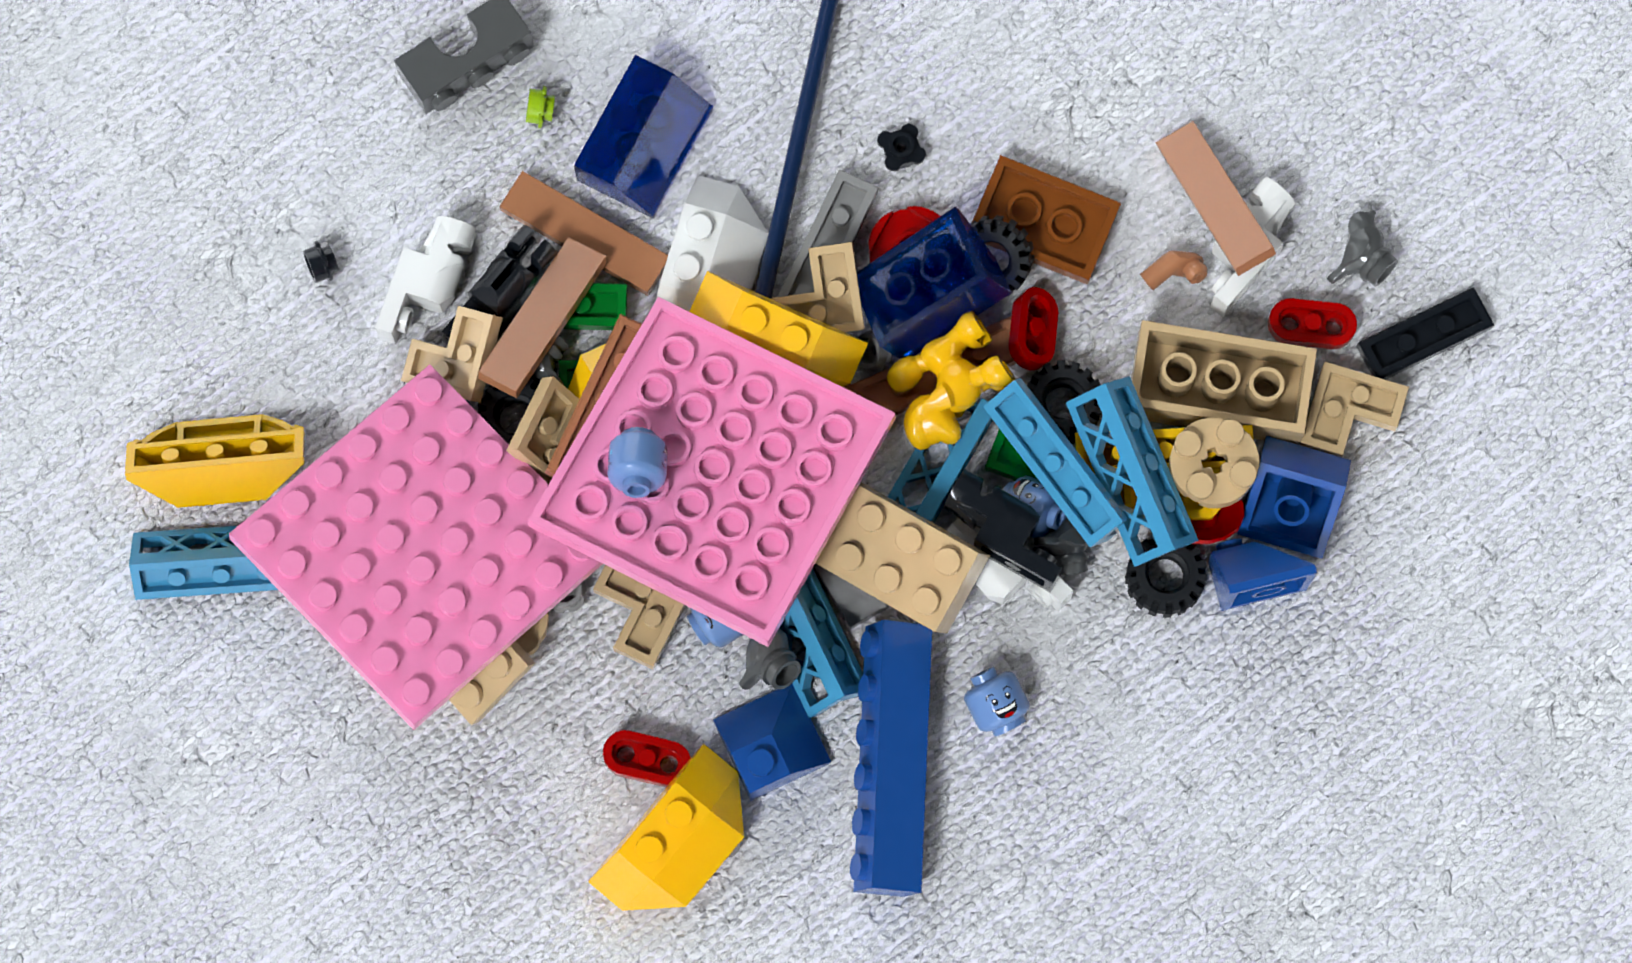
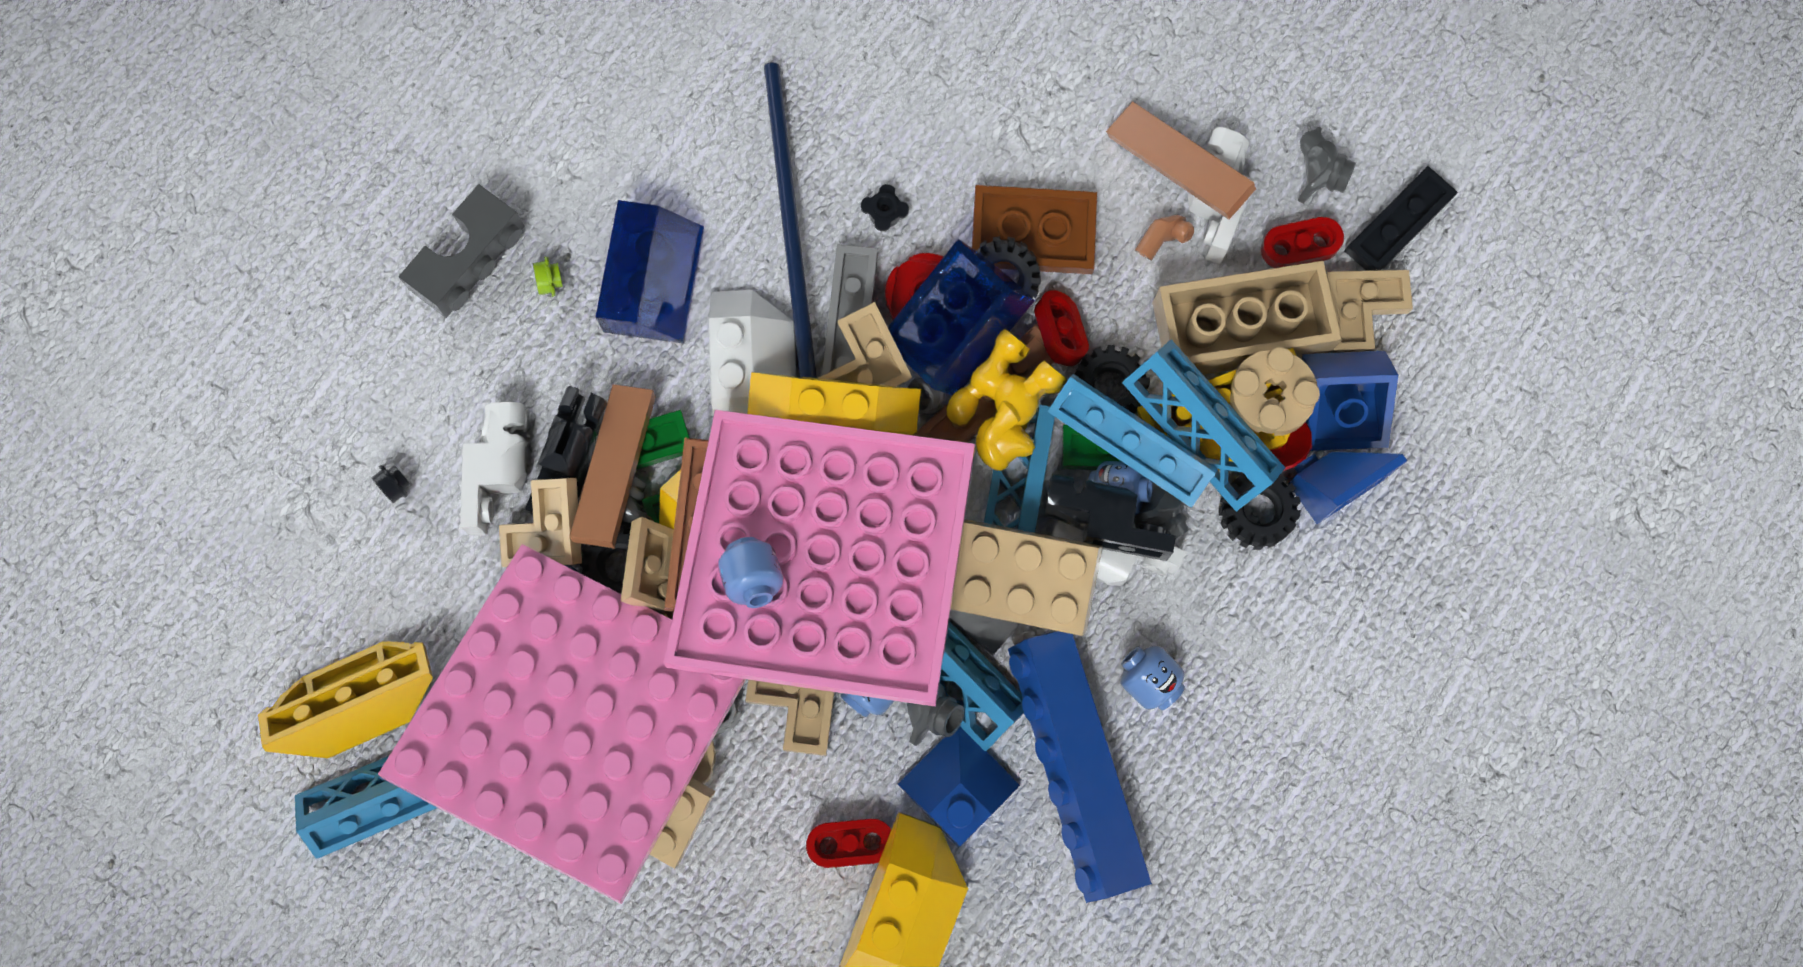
camera: 20 degrees left, 0 degrees up
nougat tile [499,171,668,296] -> none

